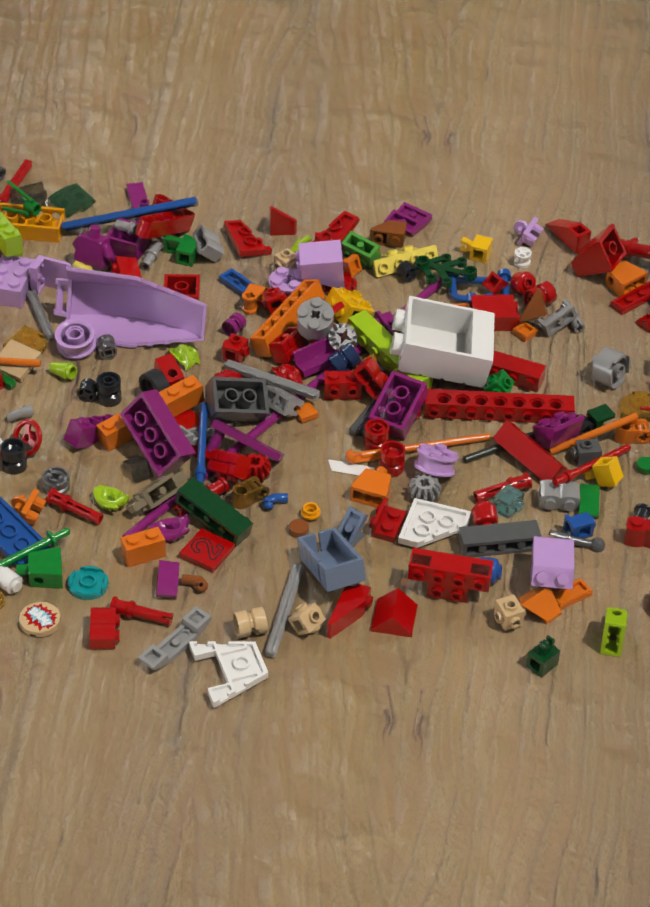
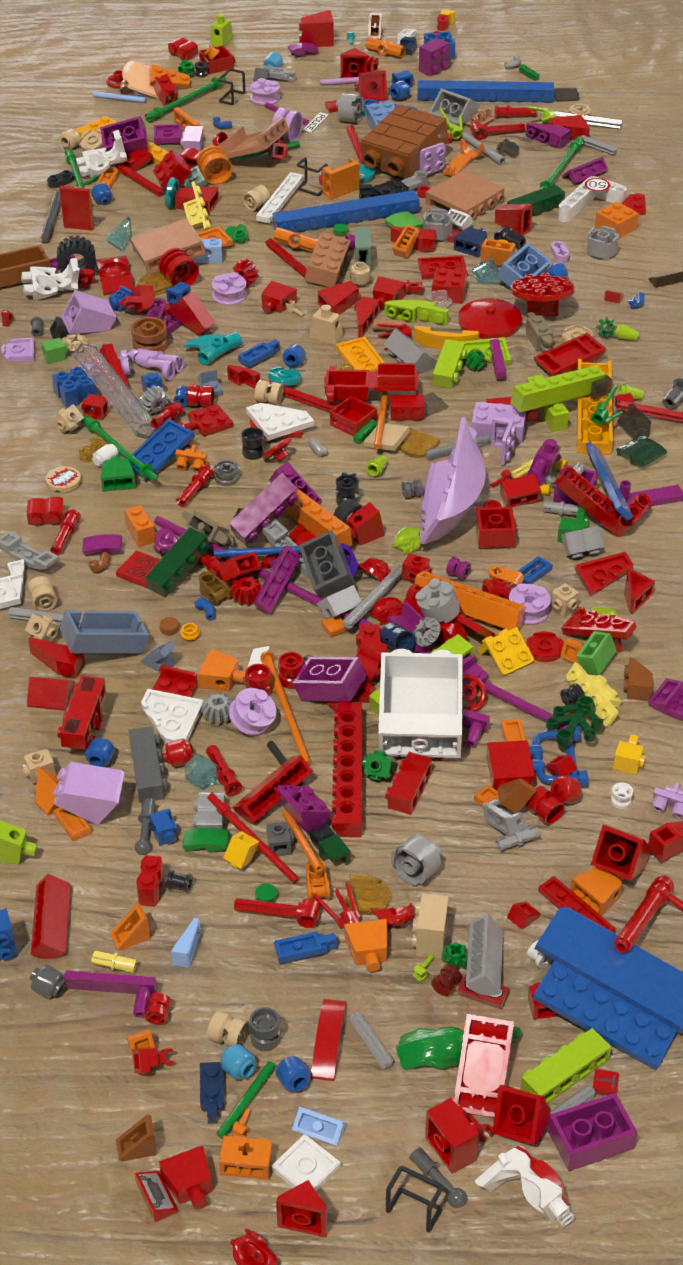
camera: 90 degrees right, 0 degrees up
lavender wheel [55,318,97,359] -> none
teal tile [68,566,109,600] -> none
lime hat [93,485,130,512] -> none
lavender slope [296,240,345,288] -> none

